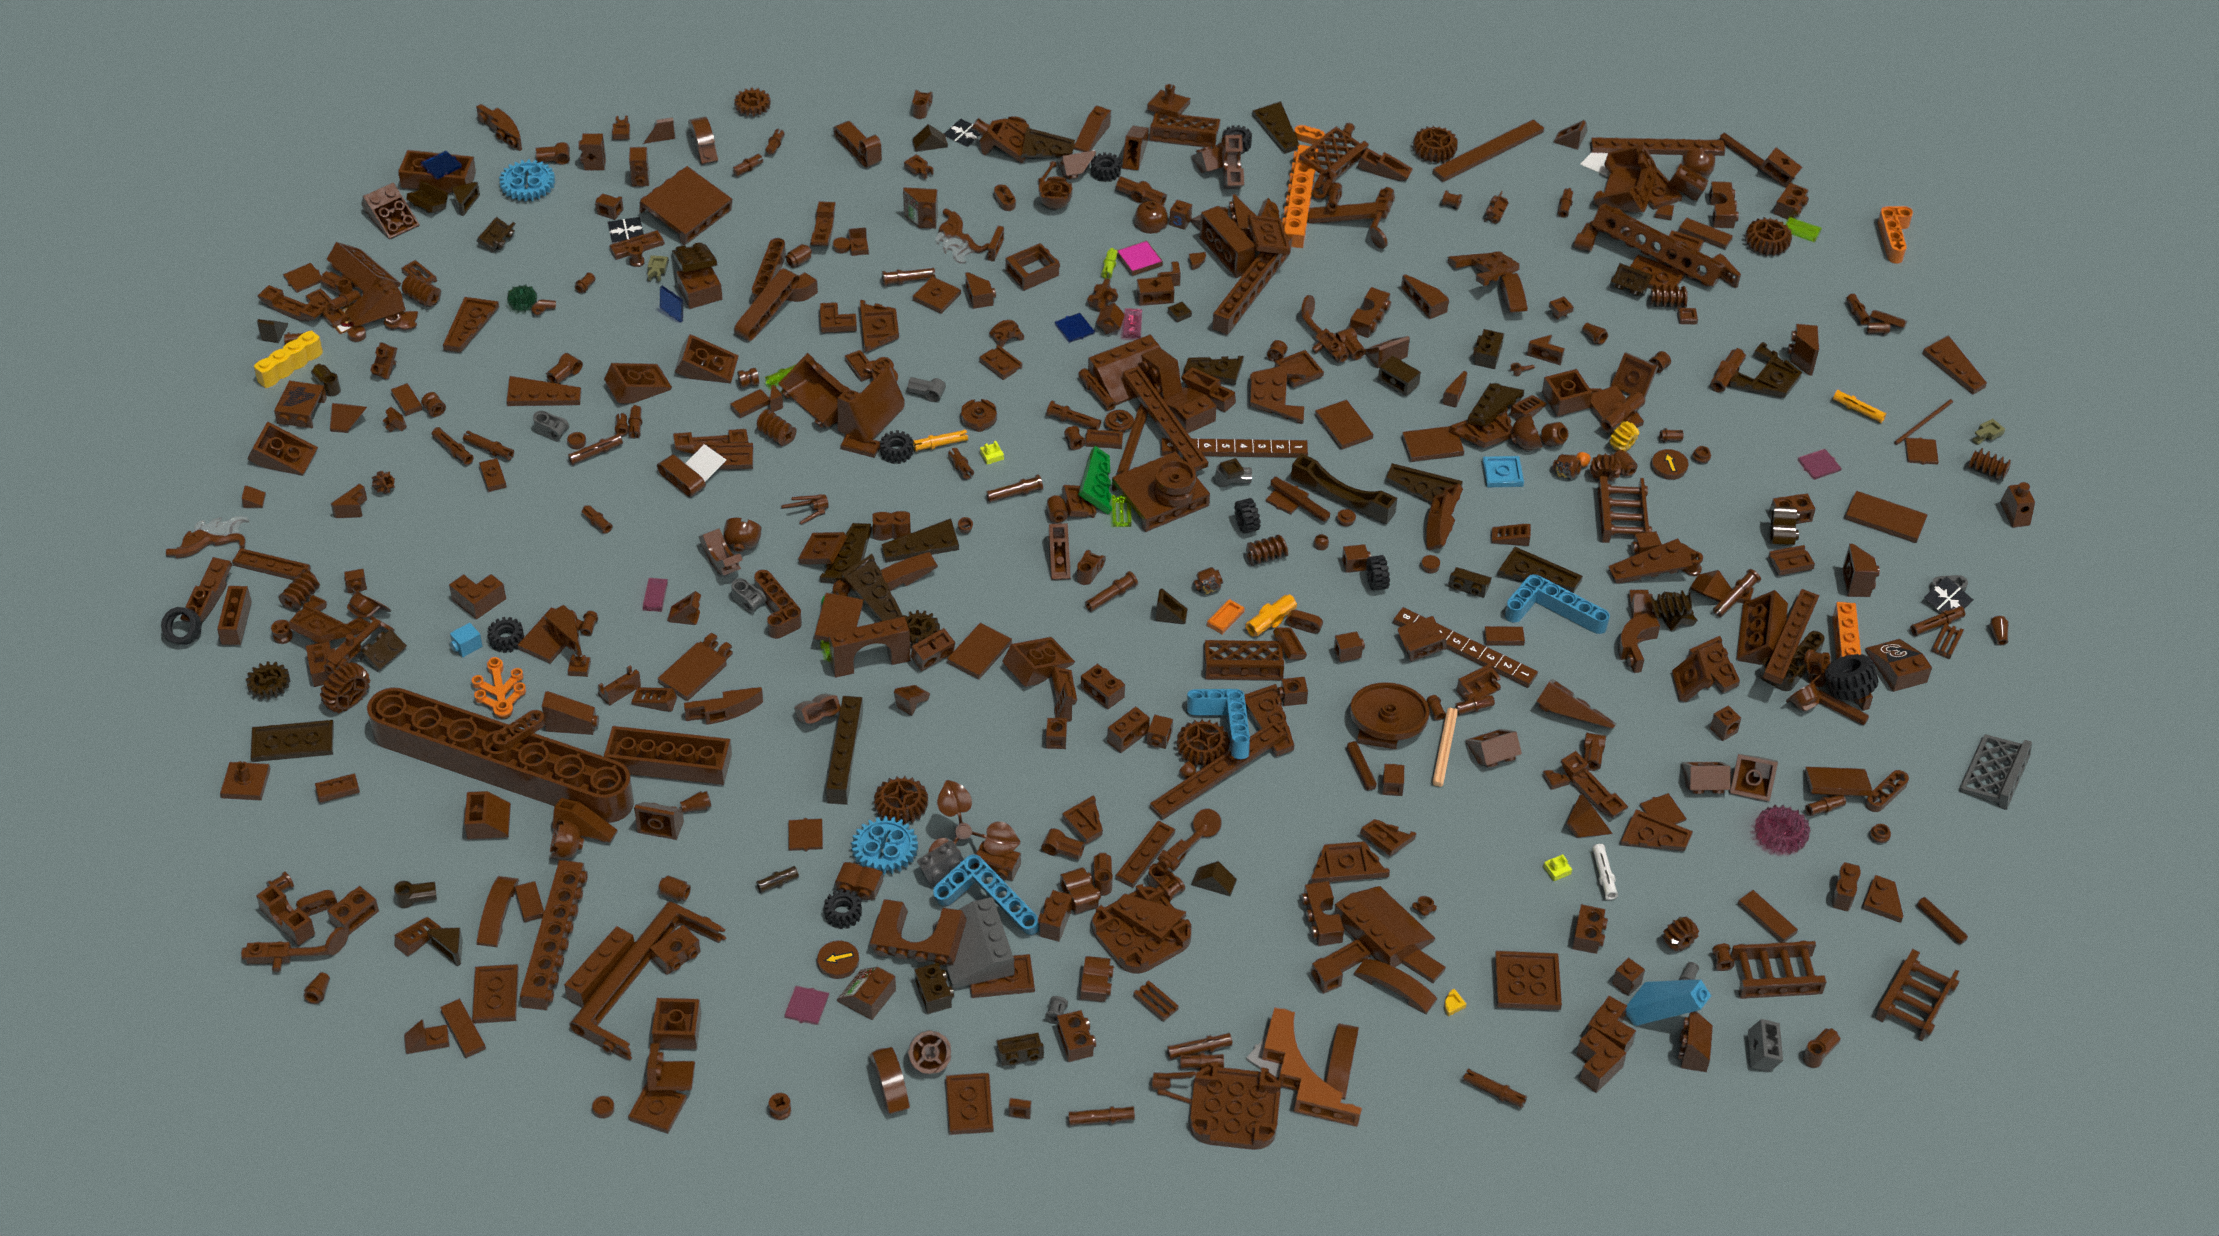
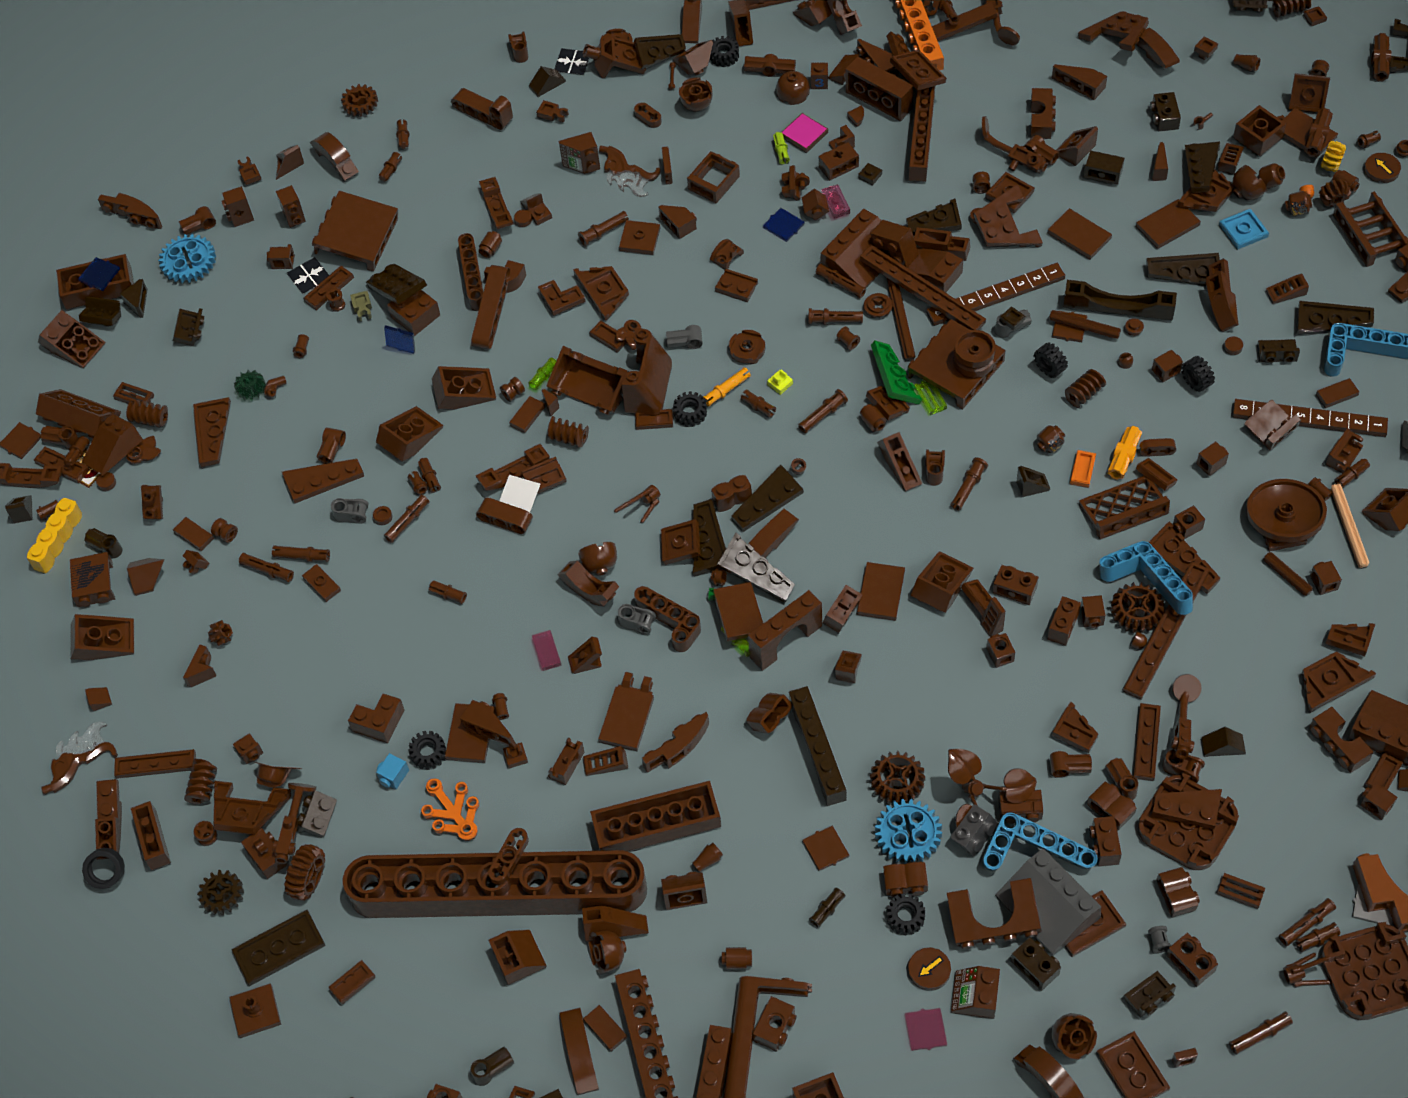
camera: 15 degrees left, 10 degrees up
reddish brown slope [542,691,599,735] -> none
dark brown gear [902,610,940,646] -> none
reddish brown tile [1086,429,1123,449] -> none
reddish brown slope [1527,335,1565,366] -> none

